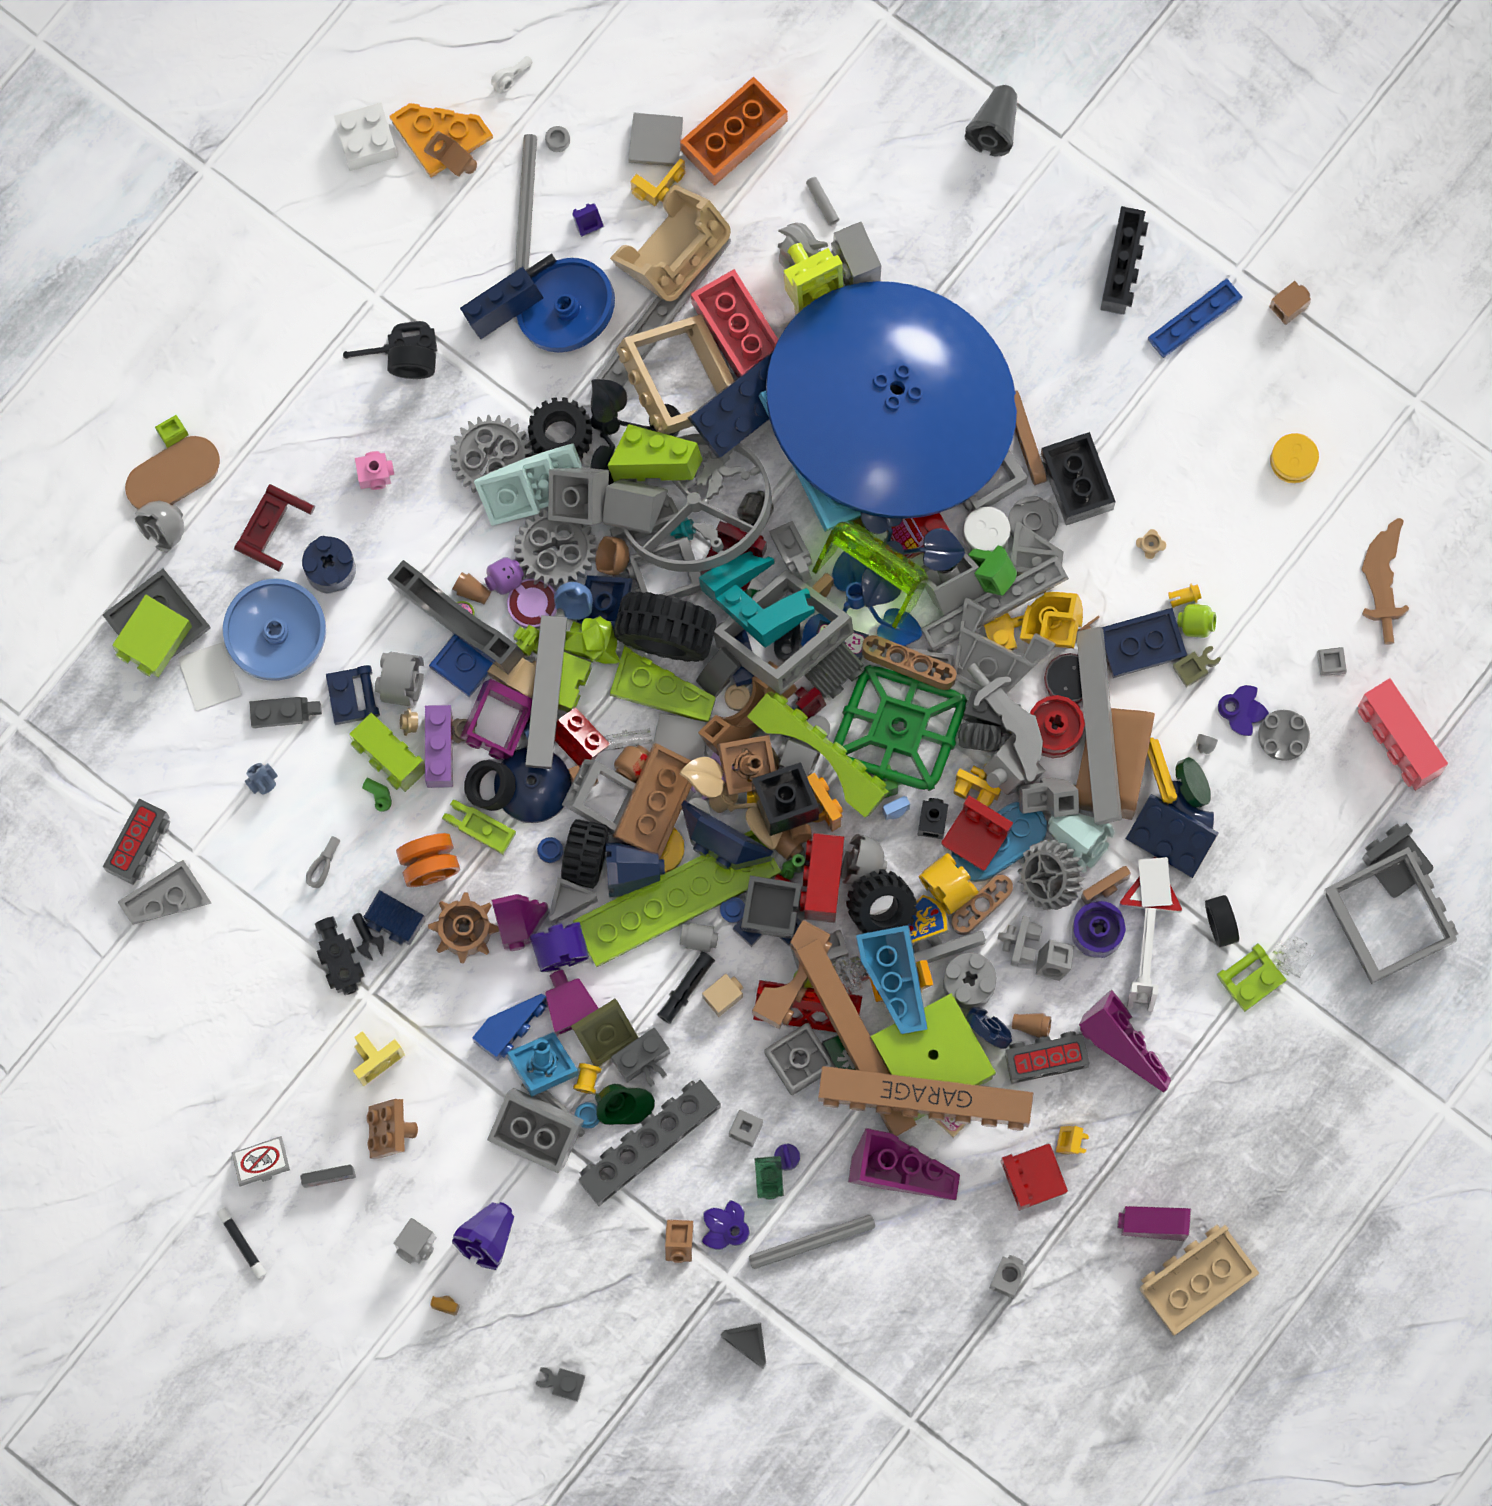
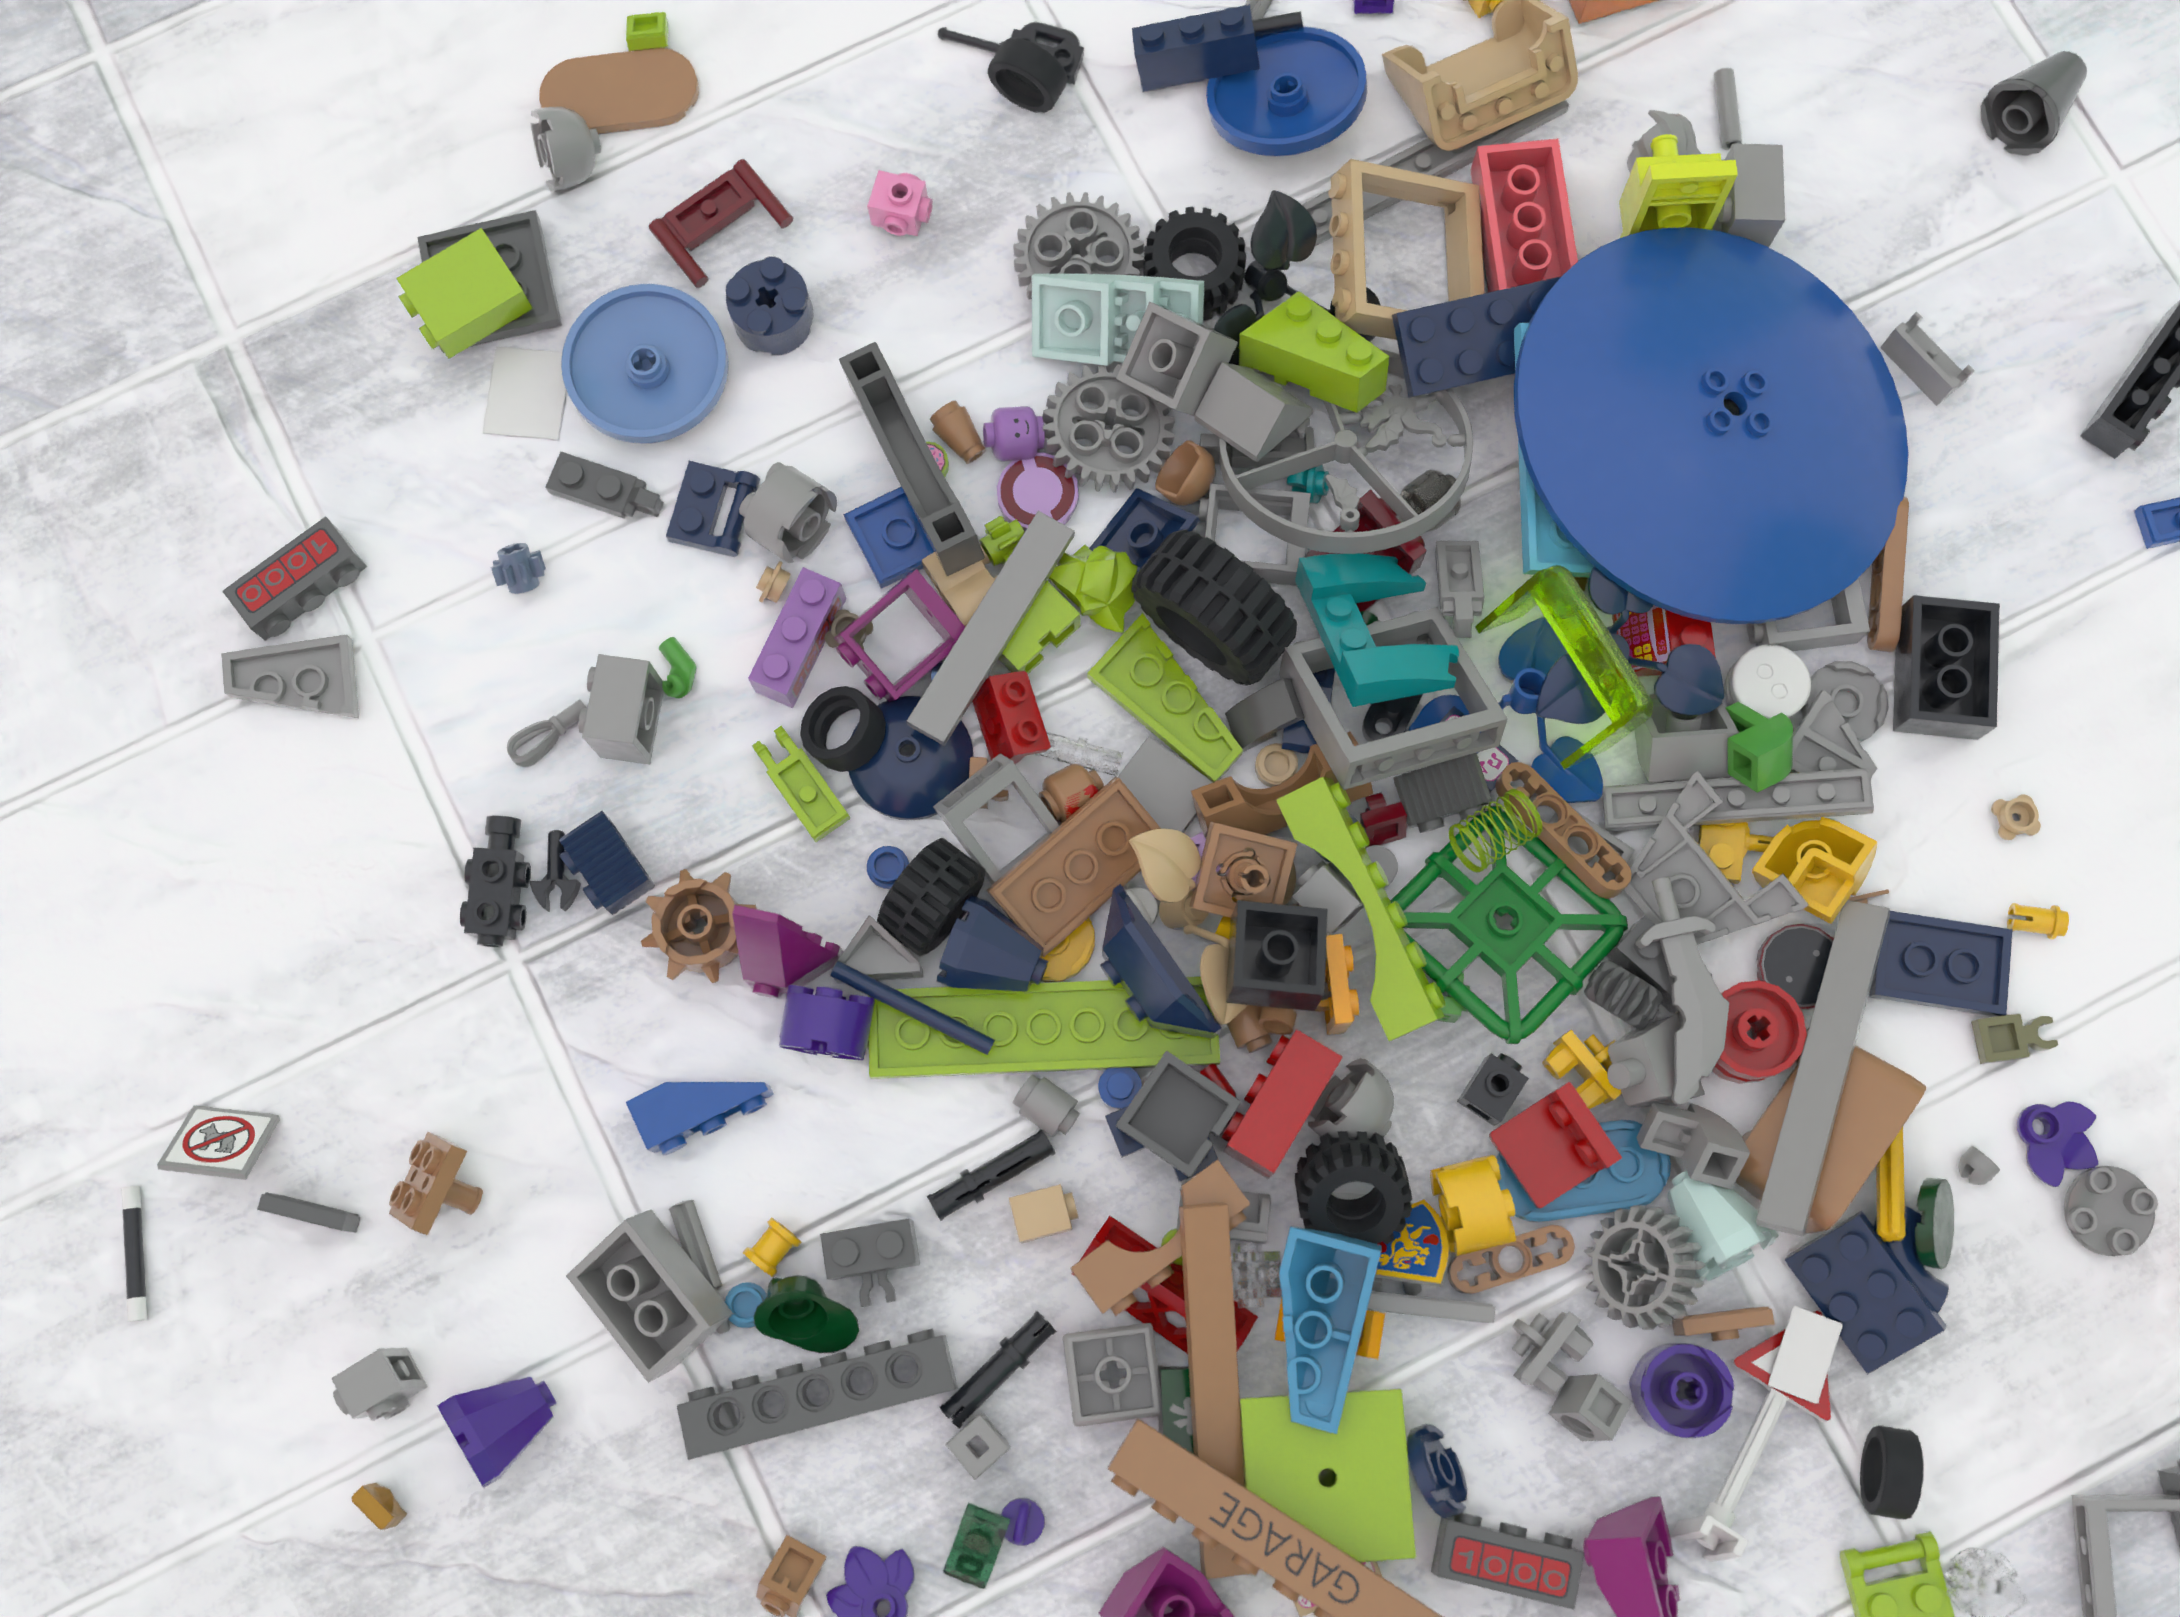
camera: 25 degrees right, 0 degrees up
lime wedge [349,713,425,792] -> none
light yellow bracket [353,1031,405,1087] -> none
orange wheel [396,833,461,887] -> none
dark azure plate [507,1032,578,1097] -> none
magenta torso [545,969,599,1036] -> none
medium blue hair [554,582,593,620] -> none
olive plate [571,998,639,1067] -> none
bright green arm [780,854,806,880] -> none
medium nougat tile [811,573,834,597] -> none
light blue tile [882,796,910,820] -> none
light grey brick [943,953,996,1010] -> none
medium nougat cone [1012,1013,1052,1038] -> none
lime head [1177,604,1217,638] -> none
none -> light grey brick [578,654,664,765]
none -> dark blue bar [830,961,995,1055]
none -> black pin [940,1311,1057,1428]
none -> lime piece [1448,789,1543,873]
none -> light grey hinge [1880,312,1975,406]

